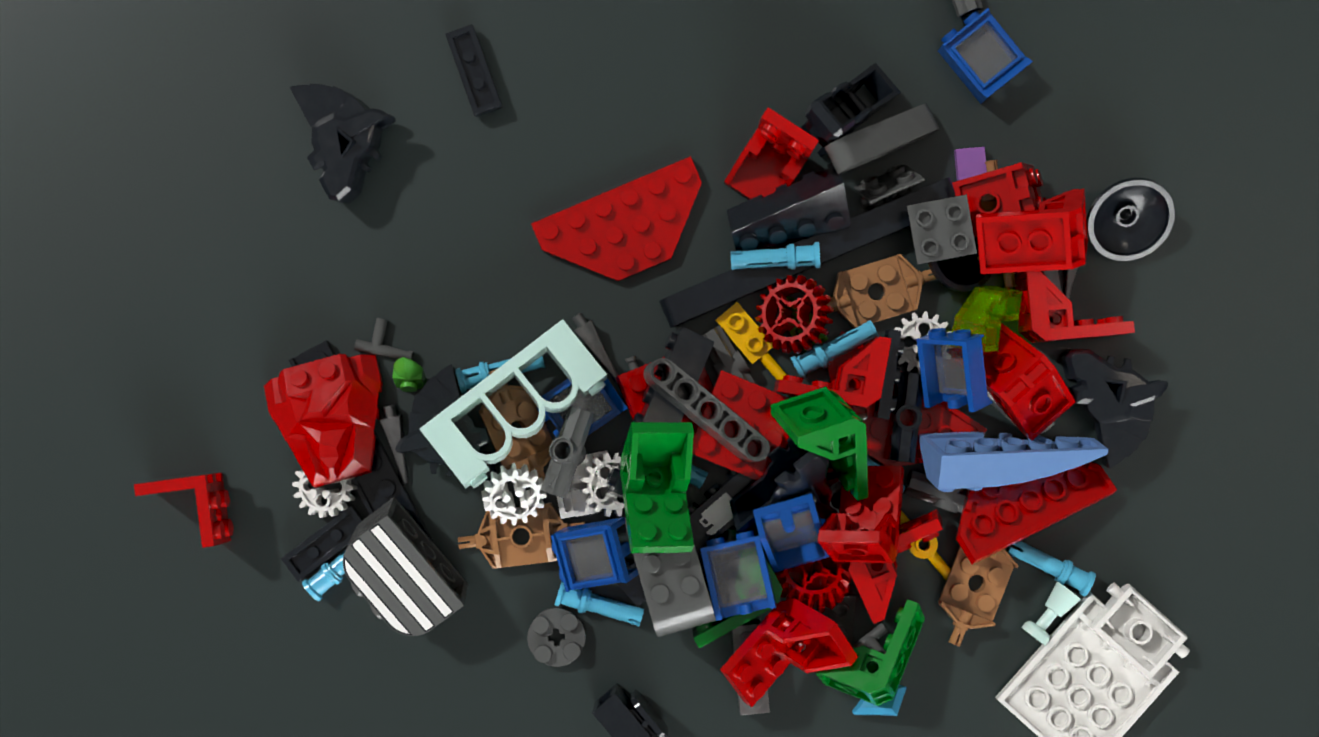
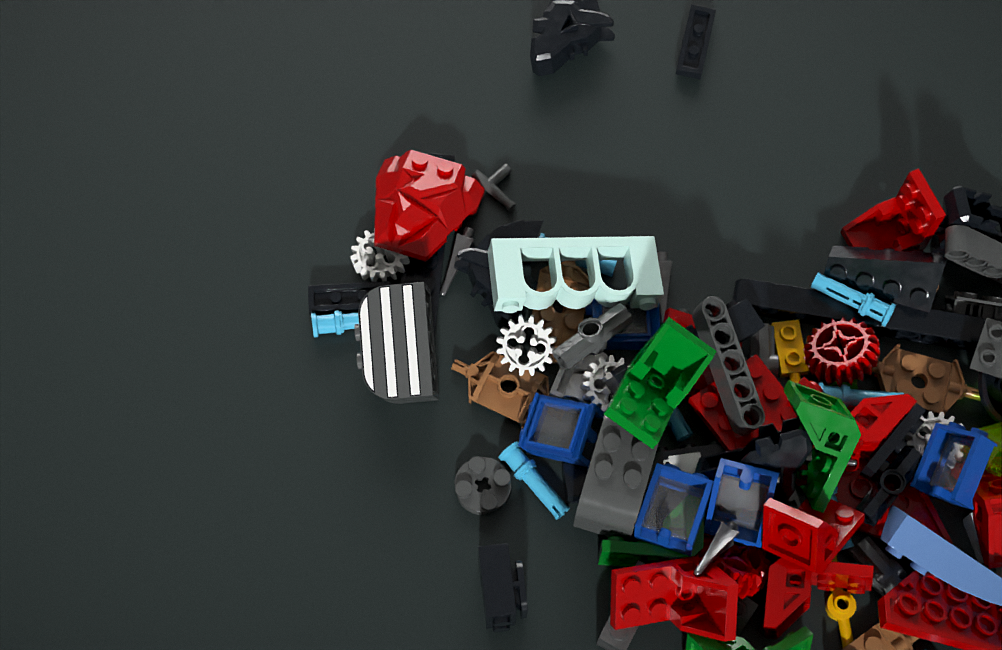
camera: 25 degrees right, 20 degrees down
red bracket [134,472,233,548] -> none
bright green plate [392,357,427,392] -> none
red plate [531,156,702,282] -> none
none -> flat silver piece [694,521,740,576]

